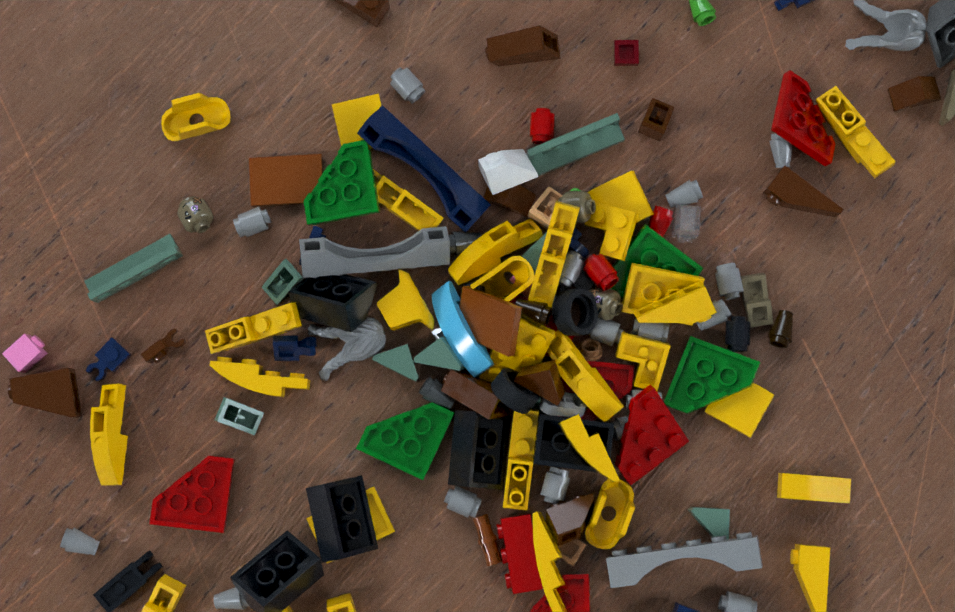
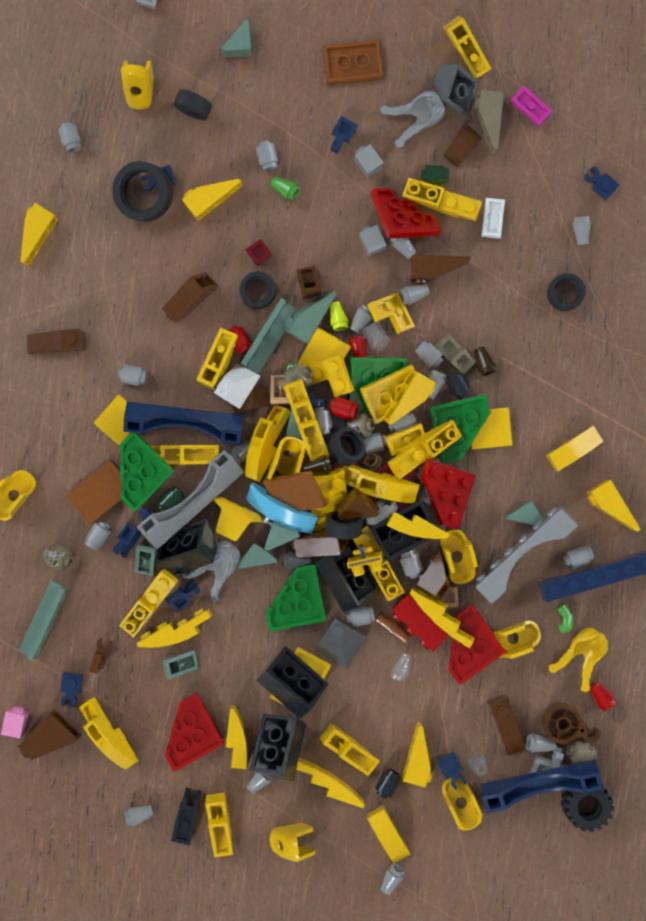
camera: 35 degrees left, 5 degrees up
none -> dark blue plate [113,522,142,558]
none -> clear green brick [157,486,185,511]
none -> yellow slope [196,328,238,390]
none -> yellow slope [226,705,248,770]
none -> black tyre [239,271,276,309]
none -> sand green slope [283,291,336,343]
none -> dark grey slope [314,616,367,669]
none -> neon yellow cone [330,302,349,332]
none -> yellow hips [347,543,383,577]
none -> light grey brick [354,144,384,179]
none -> light grey brick [359,225,387,257]
none -> yellow plate [367,292,415,334]
none -> yellow slope [387,420,462,479]
none -> clear cone [390,653,412,683]
none -> light grey cone [399,284,429,305]
none -> clear green brick [421,165,449,185]
none -> white plate [481,198,505,239]
none -> black tyre [547,273,586,311]

